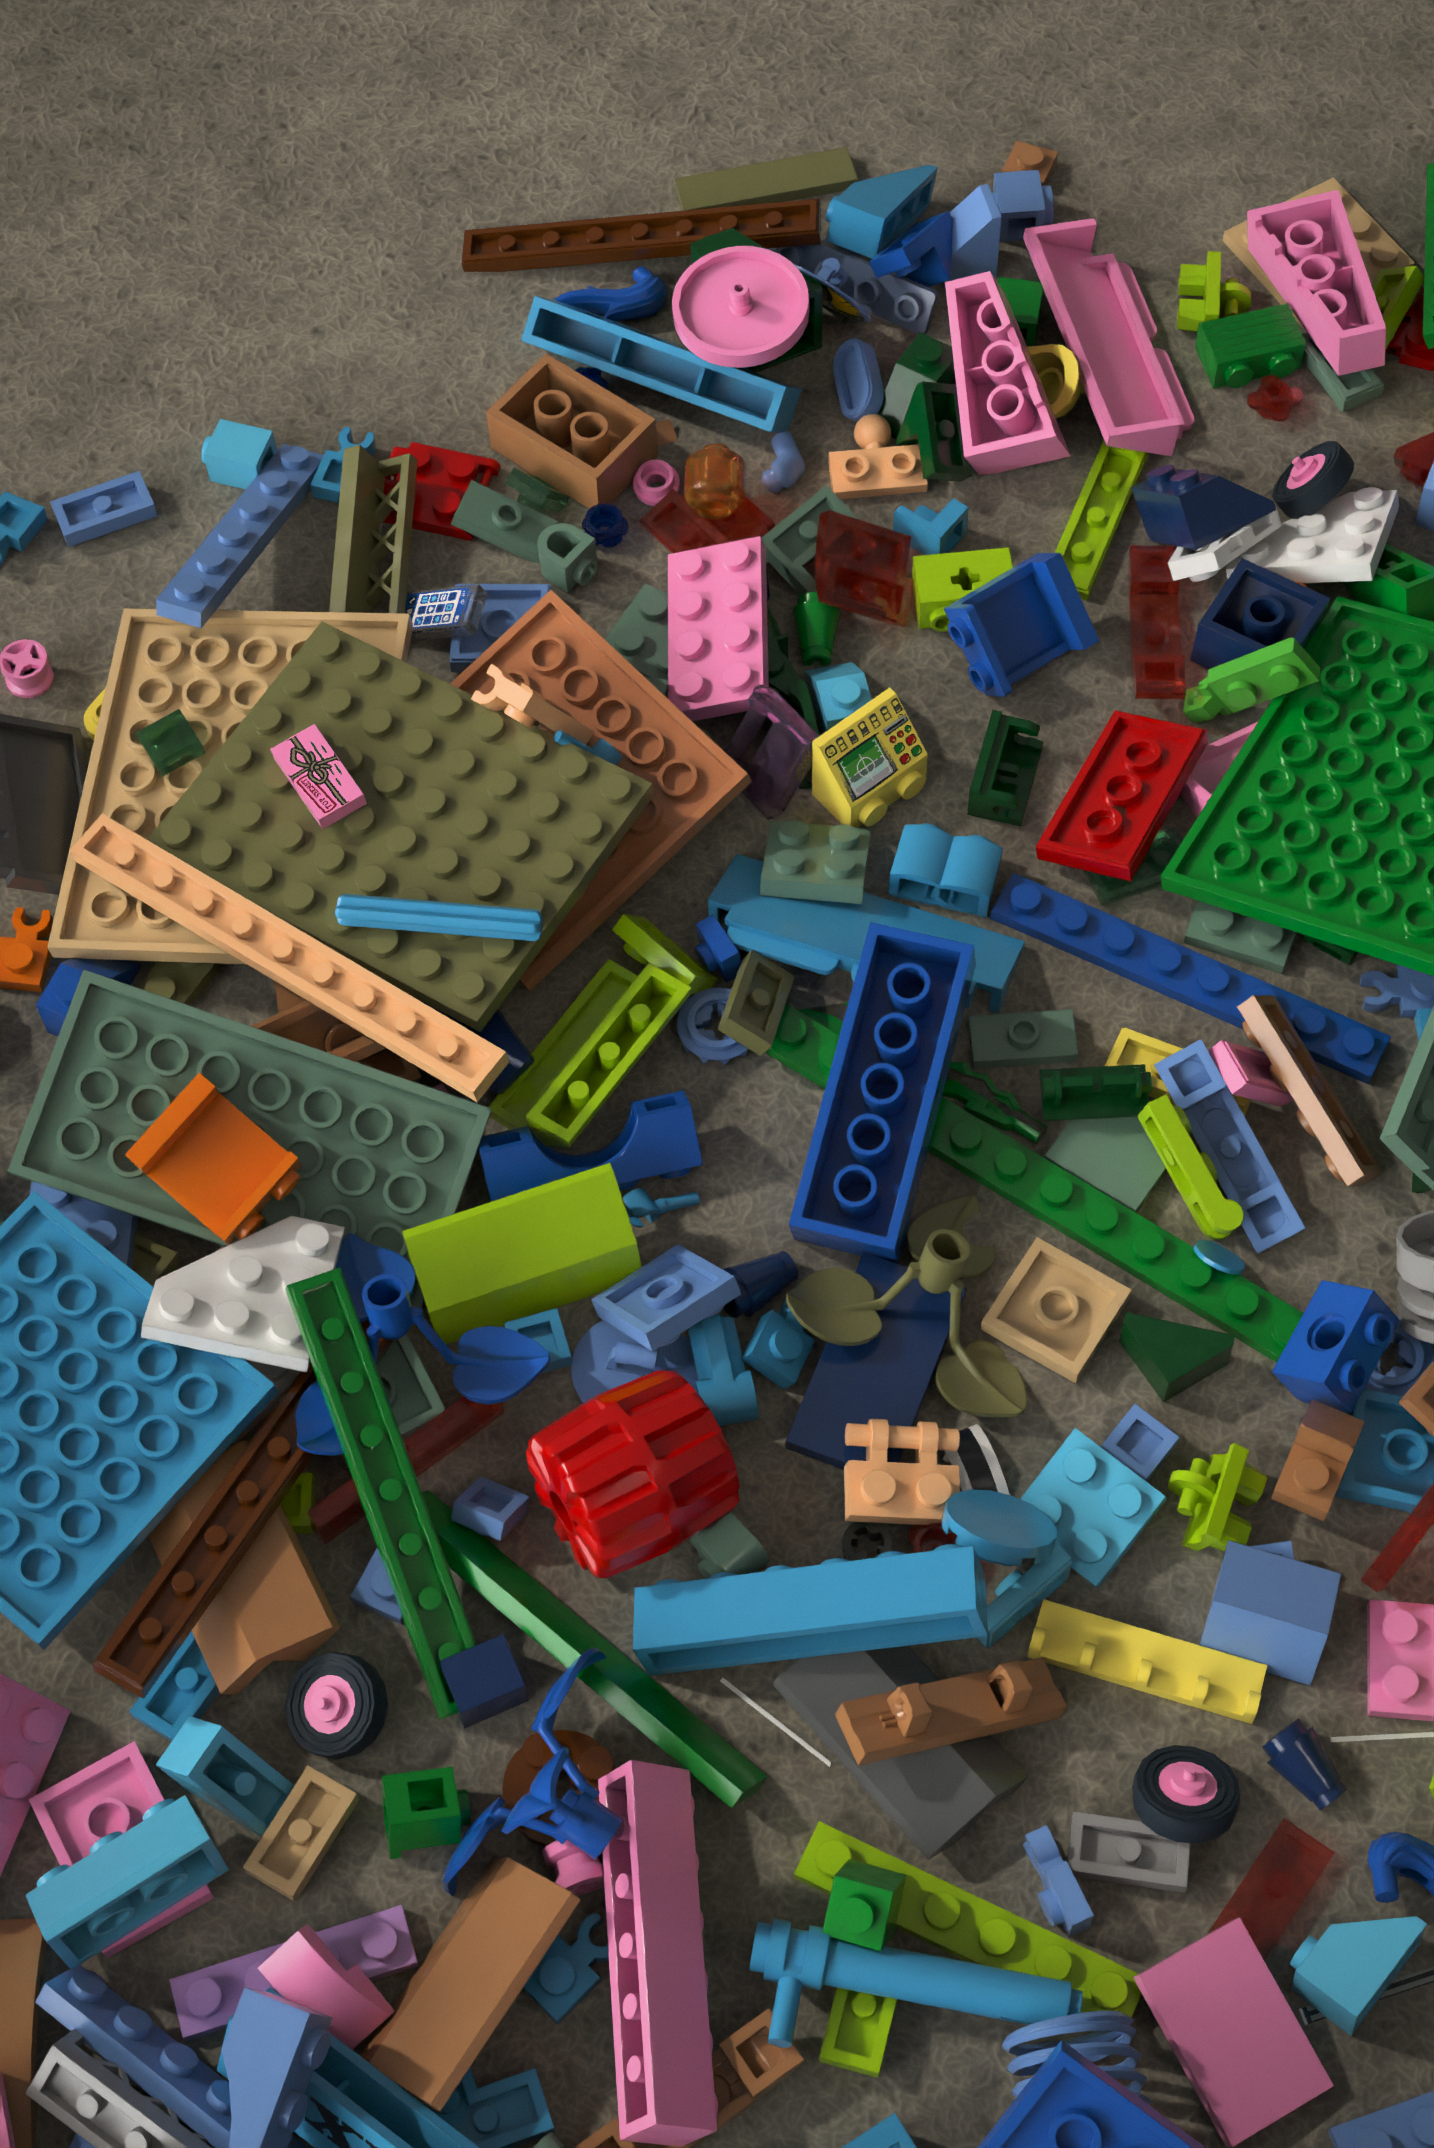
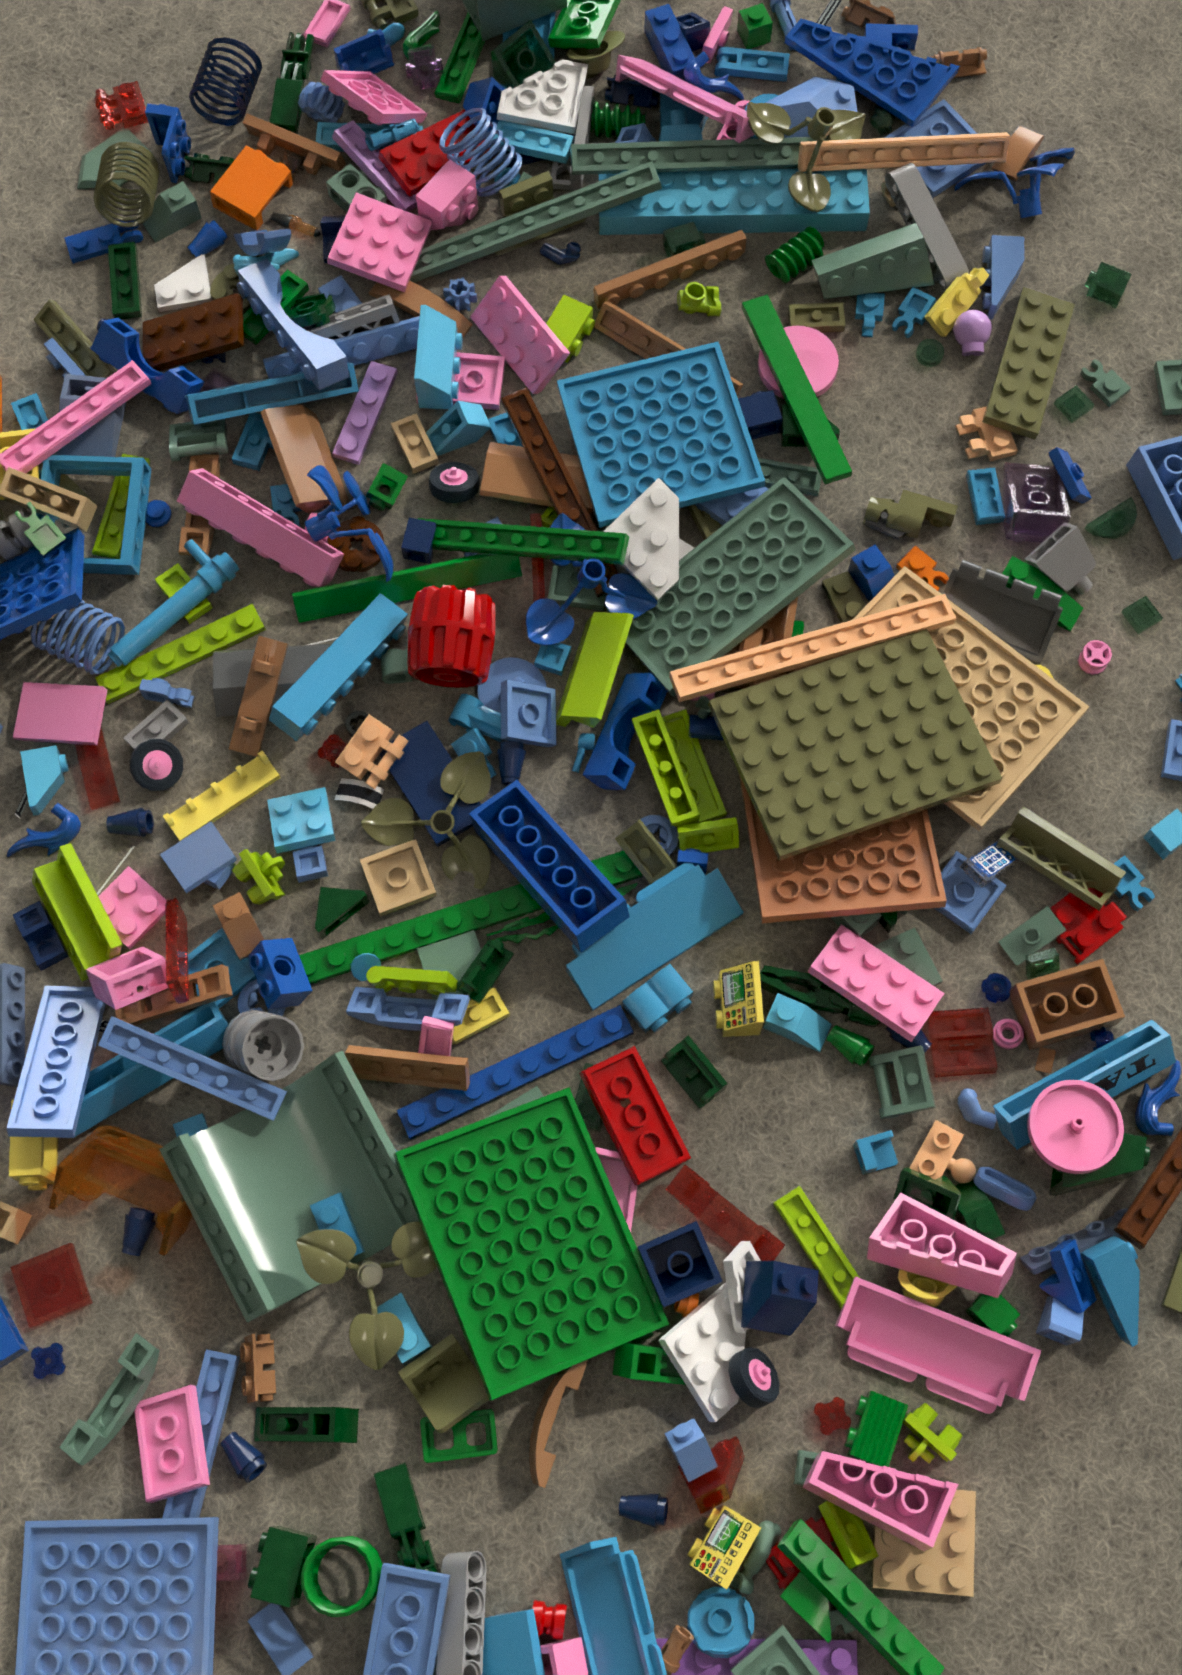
camera: 125 degrees right, 10 degrees up
orange panel [125,1073,302,1245] -> none
clear green tile [135,709,206,777] -> none
medium blue plate [156,444,324,628] -> none
bright pink slope [258,1924,395,2050] -> none
bright pink tile [270,724,367,830] -> none
dark azure axle [335,894,543,941] -> none
medium blue plate [451,1476,530,1541] -> none
light nougat plate [471,664,594,745] -> none
sand green plate [537,523,598,593] -> none
dark azure hand [553,730,622,765] -> none
clear orange head [684,443,746,519] -> none
plate [722,685,819,820] -> none
sand green plate [760,820,871,904] -> none
medium blue shield [794,258,871,323] -> none
clear red slope [815,510,914,627] -> none
green brick [822,1859,907,1951] -> none
lime brick [912,547,1013,632] -> none
dark azure tile [942,1489,1057,1567] -> none
blue panel [944,553,1099,697] -> none
sand green plate [968,1009,1078,1069] -> none
medium azure plate [976,1544,1072,1648] -> none
medium blue brick [992,170,1054,242] -> none
medium nougat plate [1002,140,1058,185] -> none
bright green hinge [1183,637,1320,723] -> none

